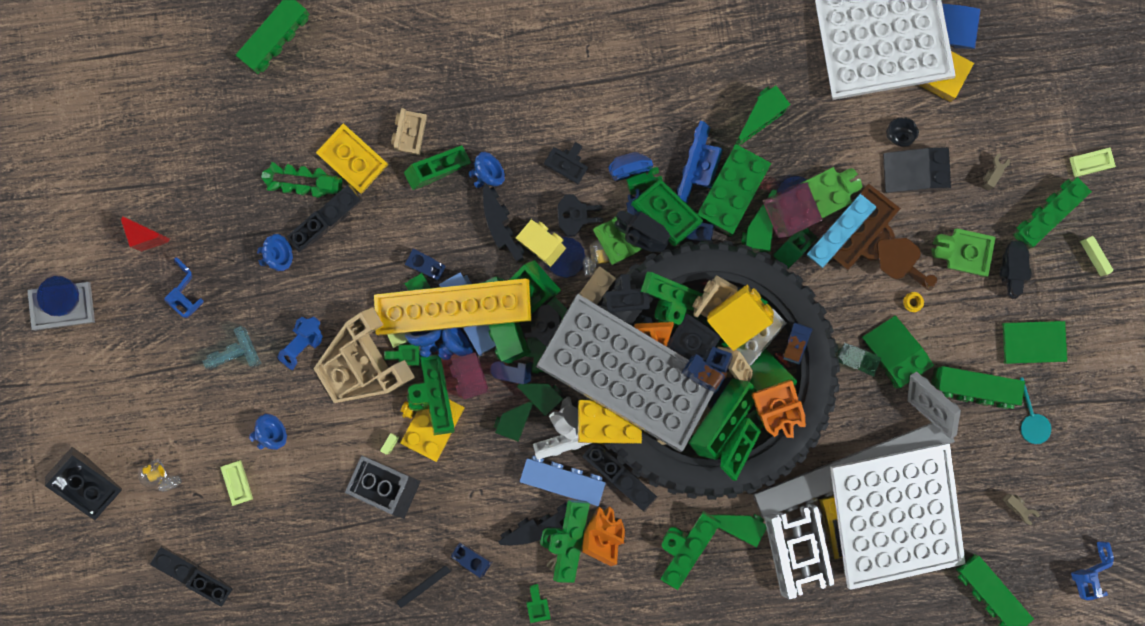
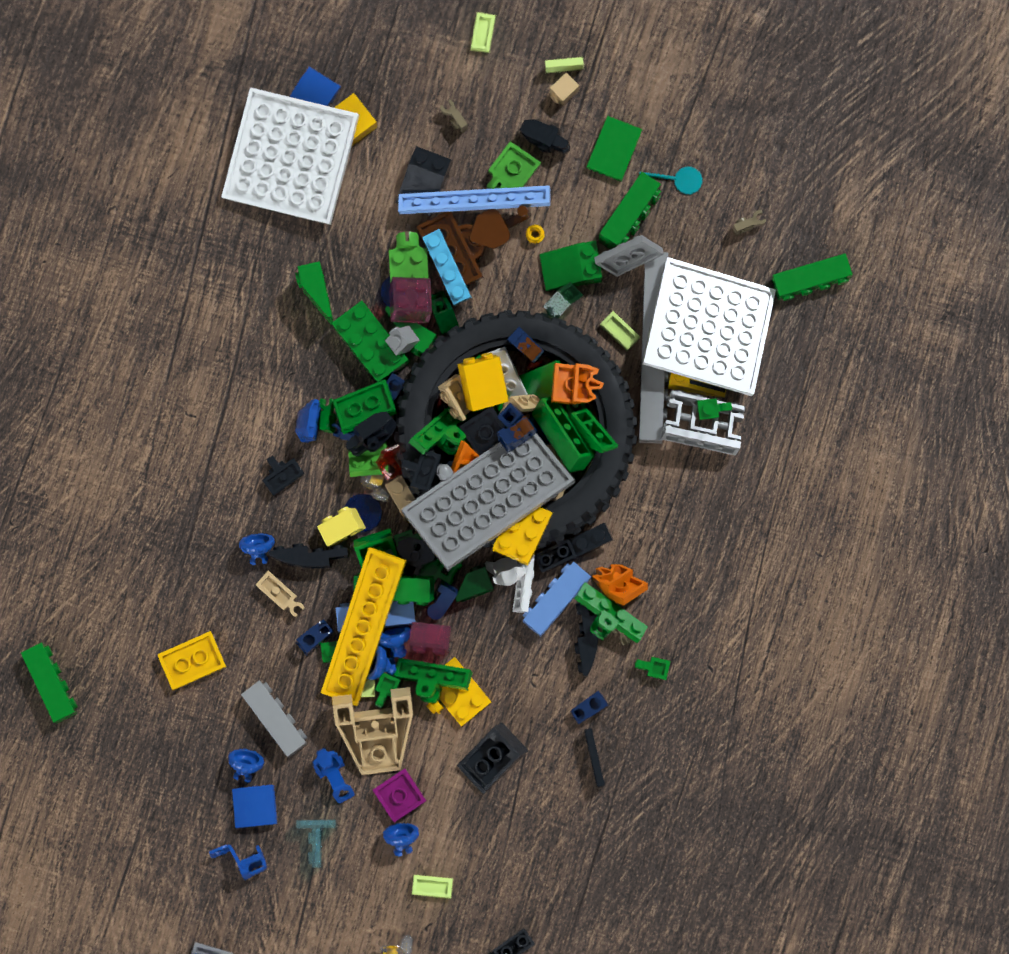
camera: 65 degrees left, 5 degrees down
red slope [121,216,170,252] -> none
green sword [261,162,343,198] -> none
black slope [286,185,363,252] -> none
yellowish green tile [380,433,399,455] -> none
tan bracket [391,108,427,155] -> none
green slope [404,145,471,190] -> none
dark green slope [493,402,533,442] -> none
black hinge [558,194,603,237] -> none
green plate [660,511,721,590] -> none
blue bracket [677,121,723,203] -> none
green slope [709,514,767,548] -> none
black hair [886,117,919,147] -> none
green brick [1013,177,1092,249] -> none
blue piece [1071,541,1114,600] -> none
none -> blue slope [232,785,277,828]
none -> light grey brick [241,680,308,758]
none -> tan plate [256,571,305,618]
none -> magenta plate [373,768,426,823]
none -> clear red bracket [376,444,402,480]
none -> light grey brick [385,326,420,355]
none -> light blue plate [398,185,551,214]
none -> light grey hinge [436,464,454,481]
none -> tan brick [550,73,579,106]
none -> yellowish green tile [600,311,640,351]
none -> green plate [697,398,732,420]

